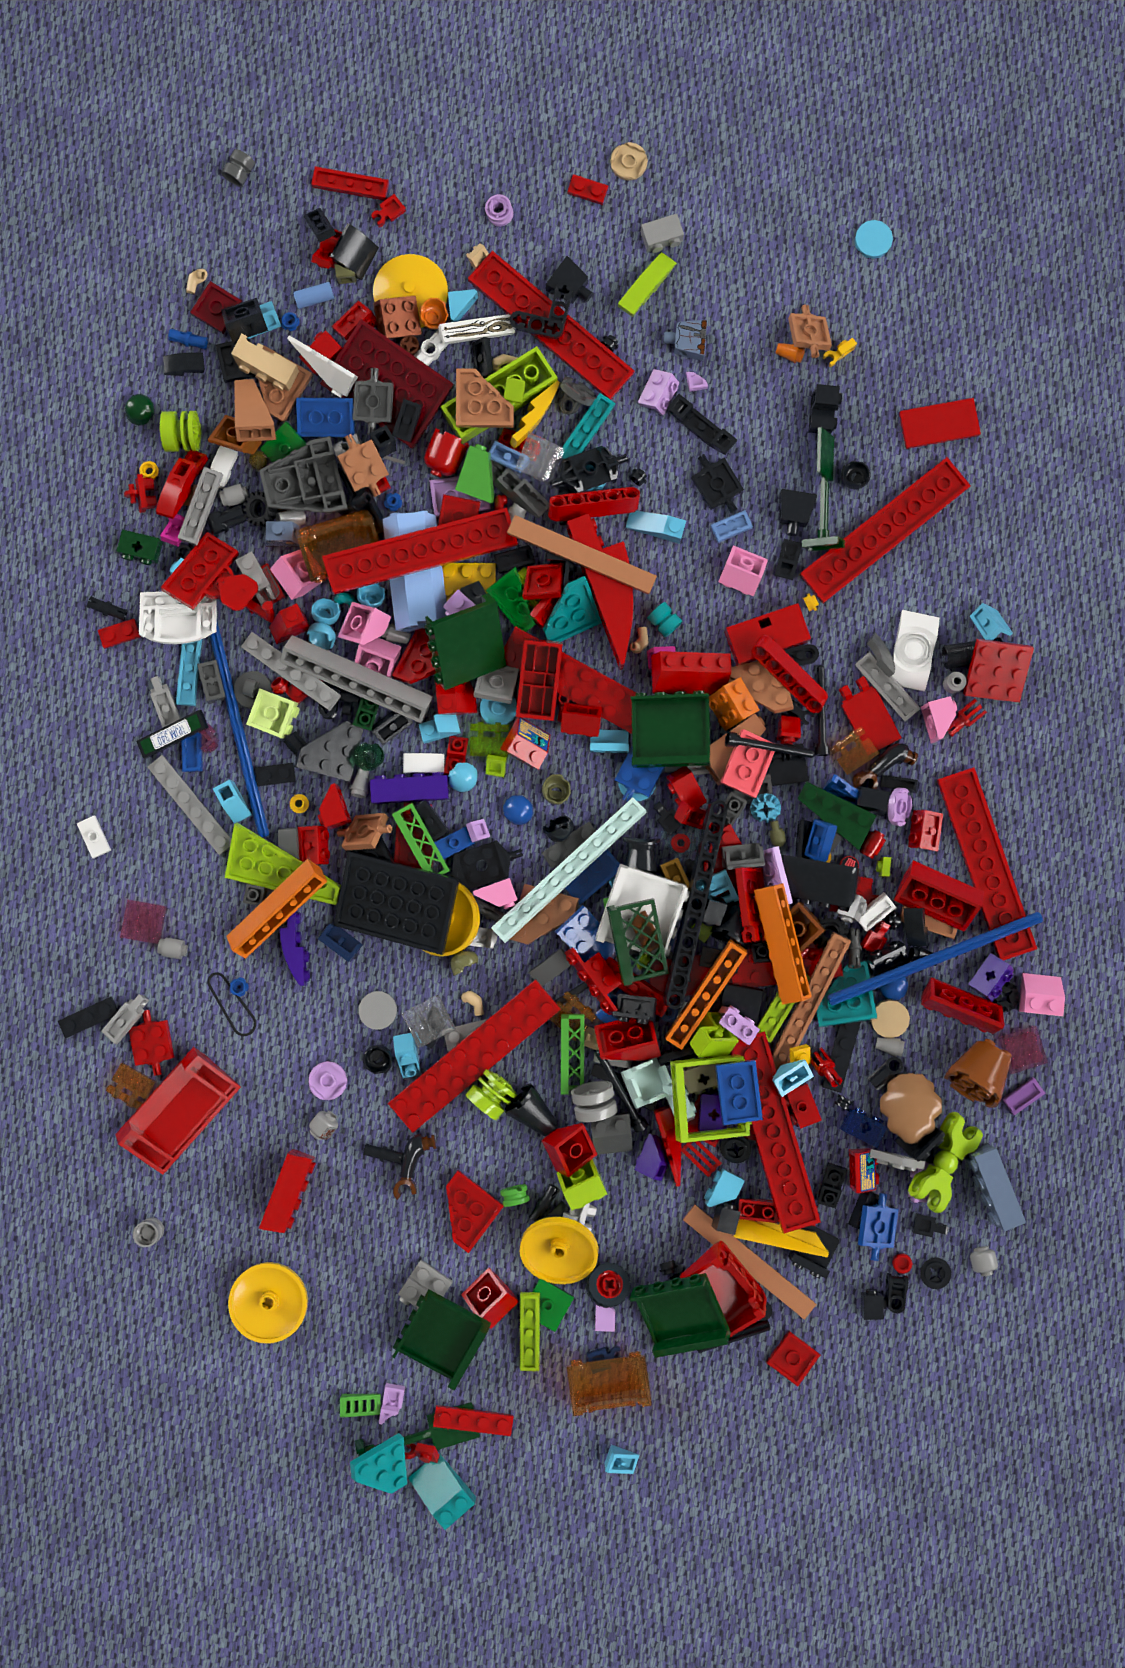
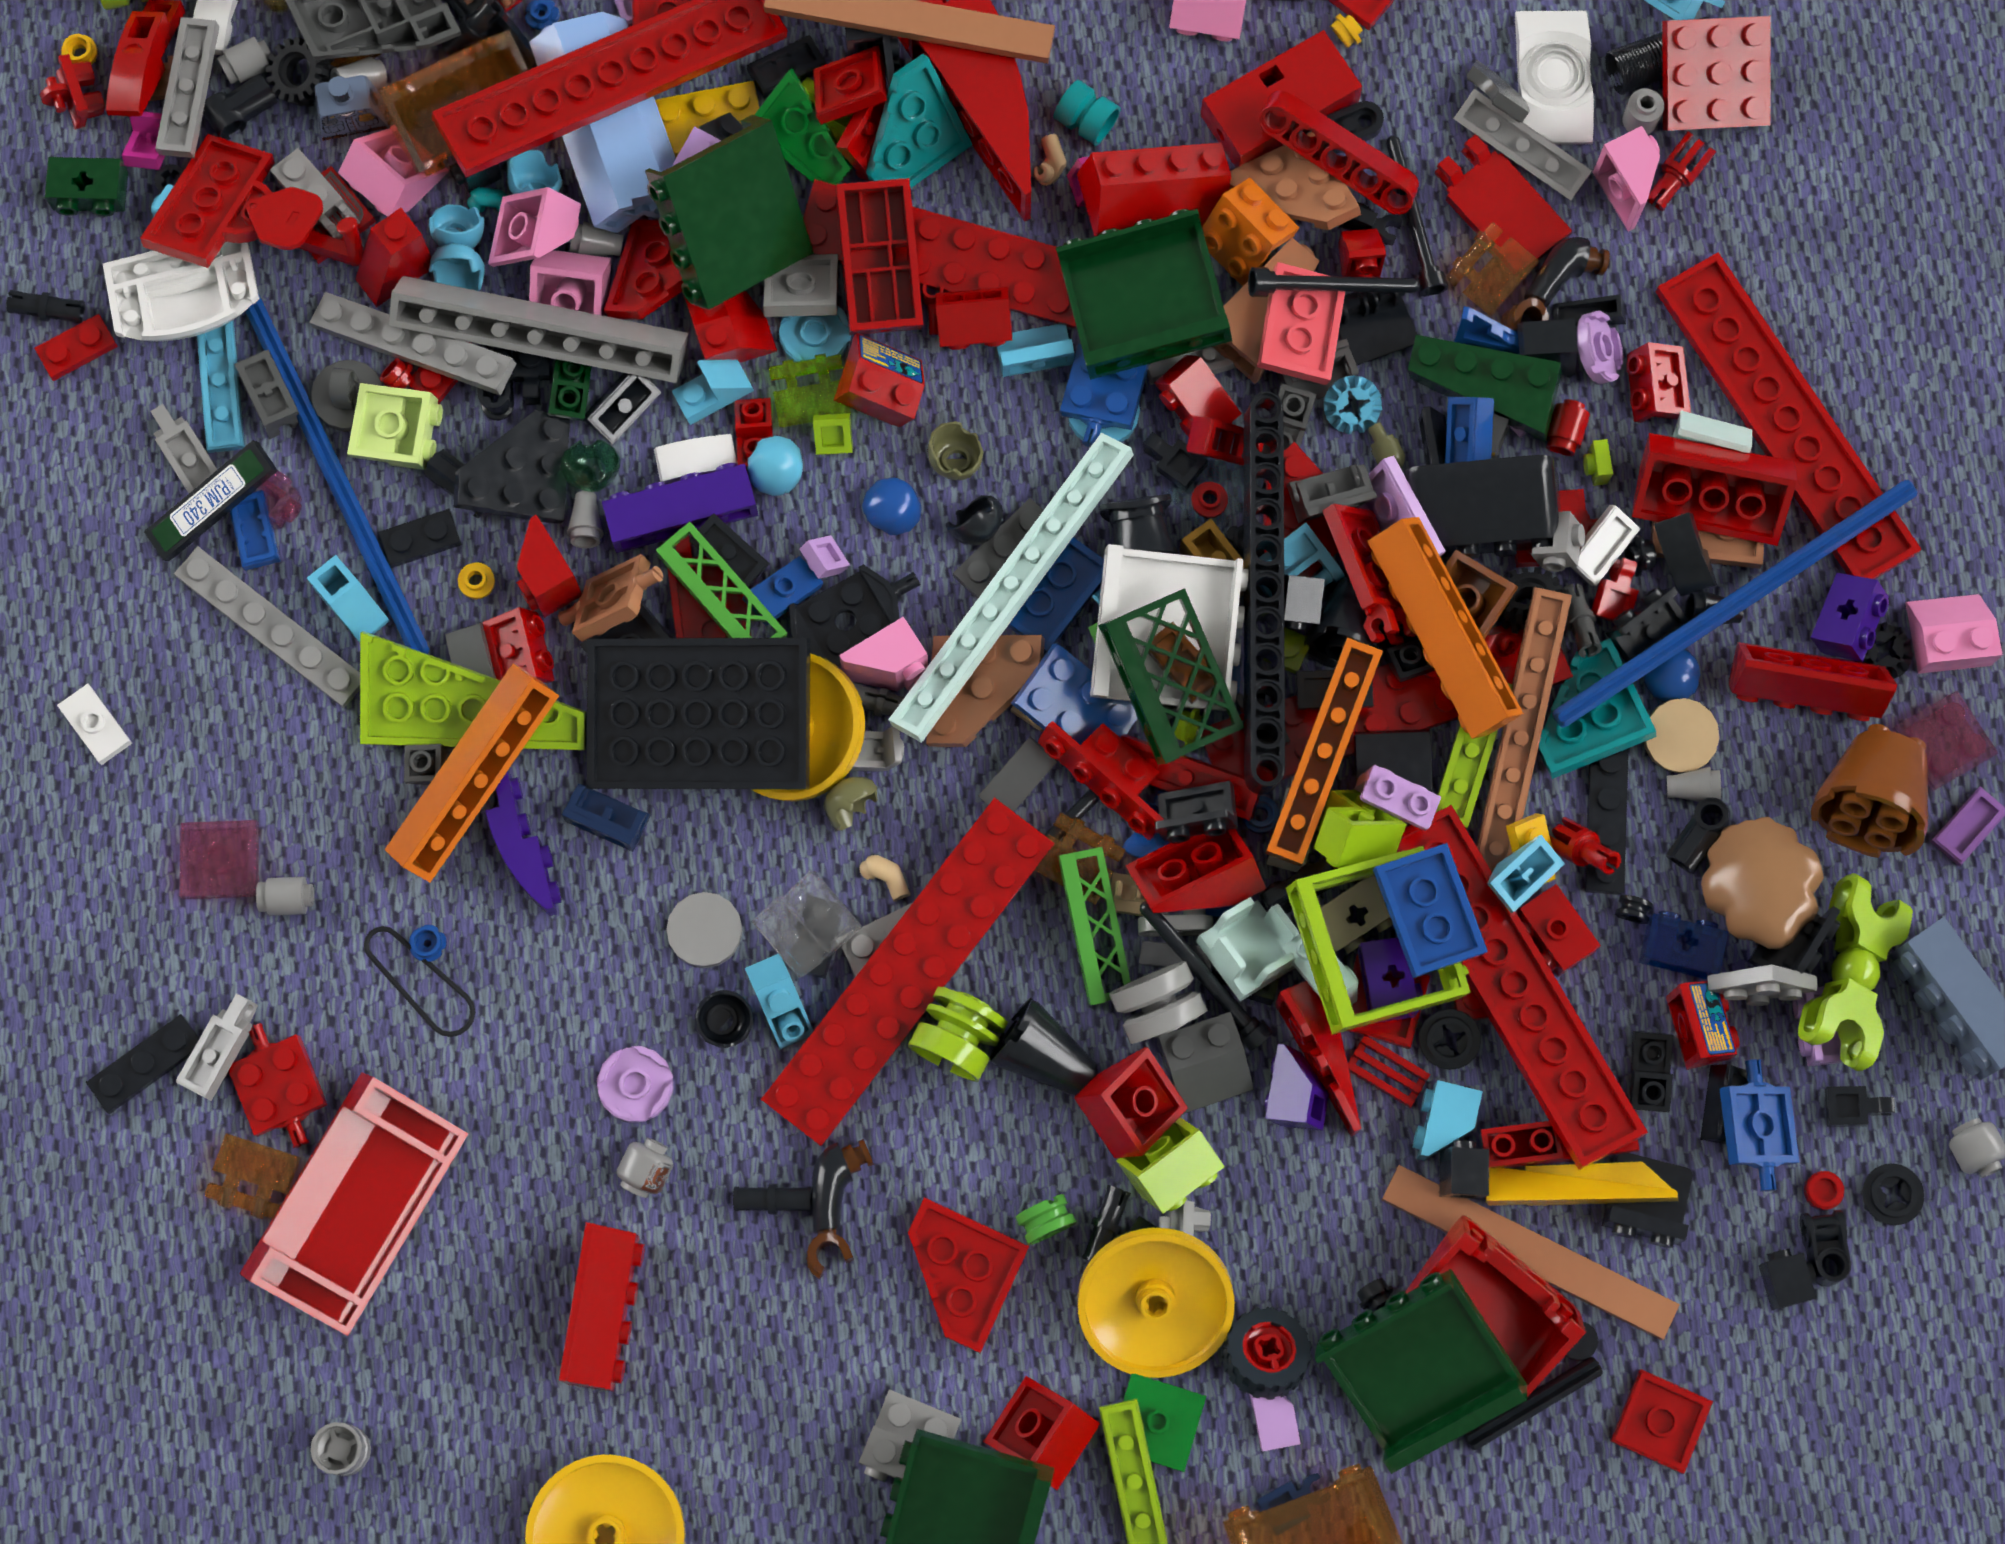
camera: 10 degrees left, 10 degrees down
none -> light aqua panel [1672,411,1752,453]

